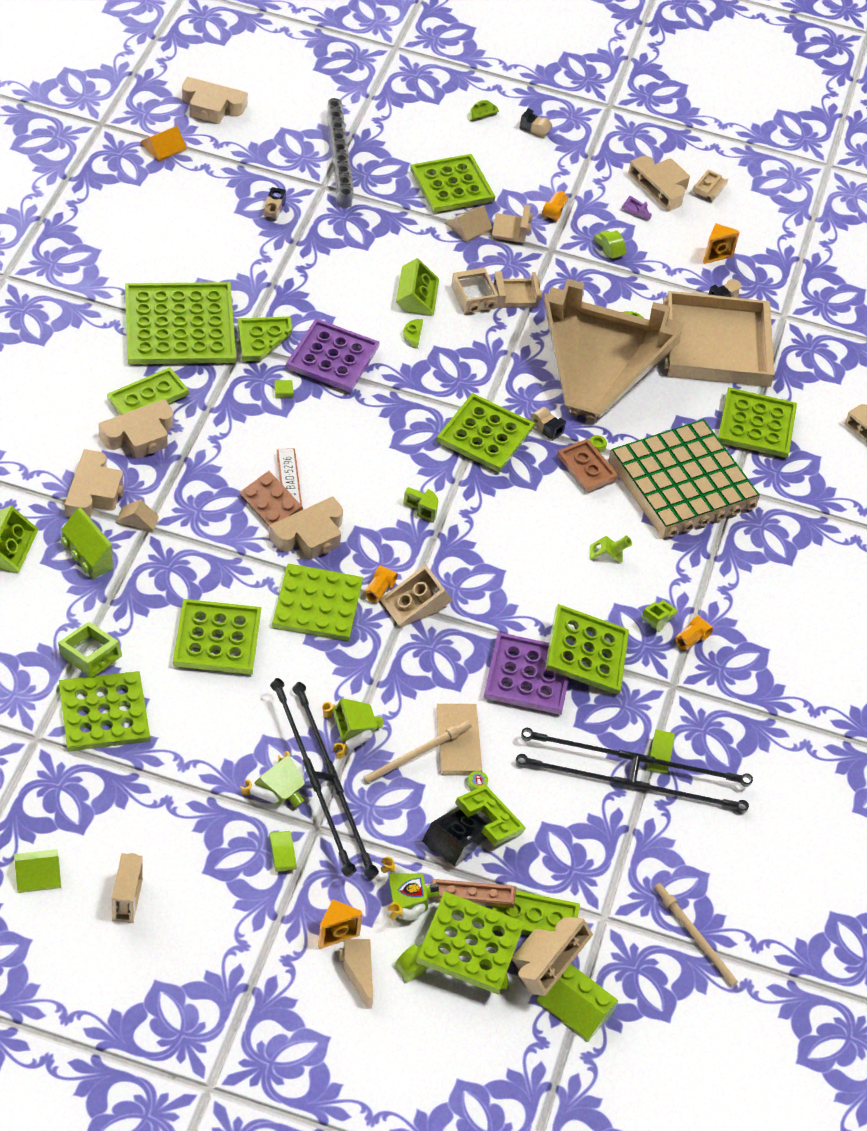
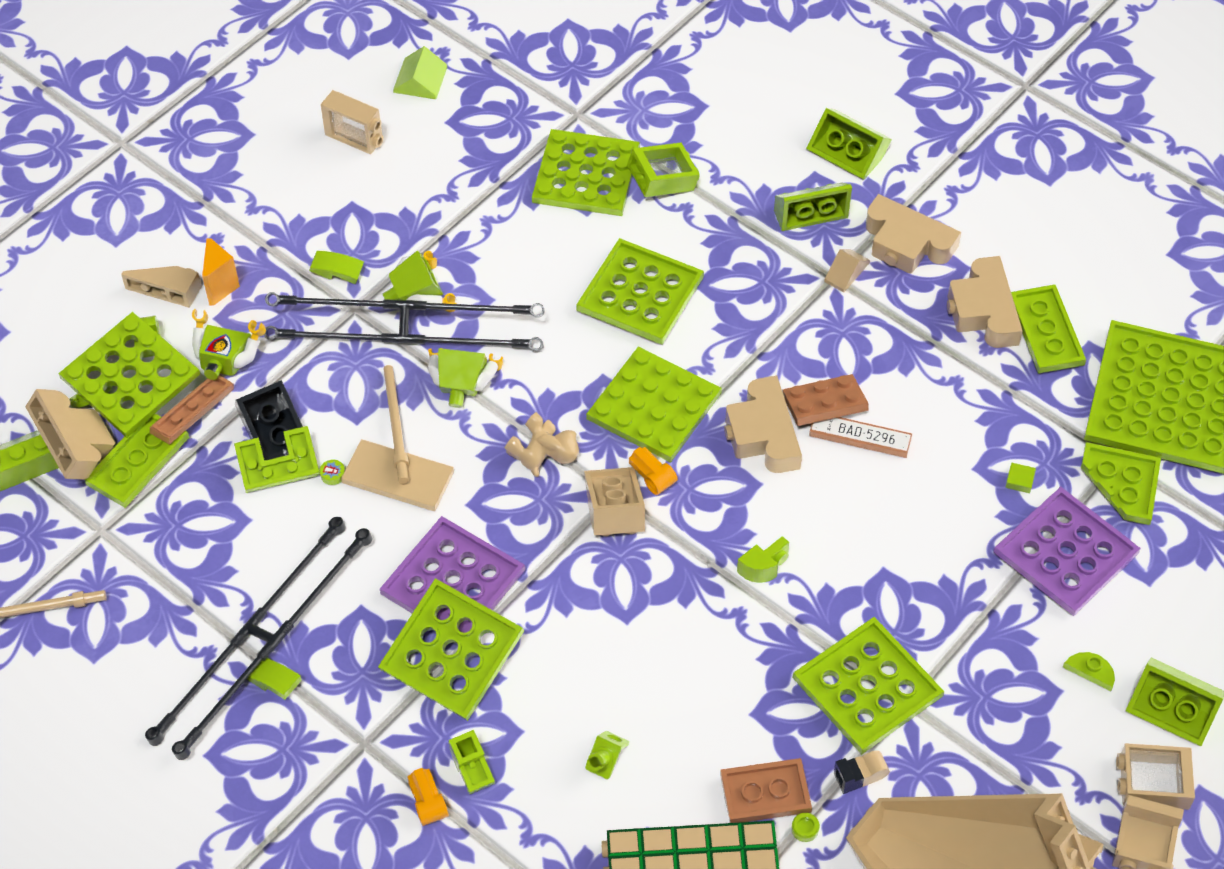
camera: 120 degrees right, 5 degrees up
none -> tan animal [504,412,579,477]

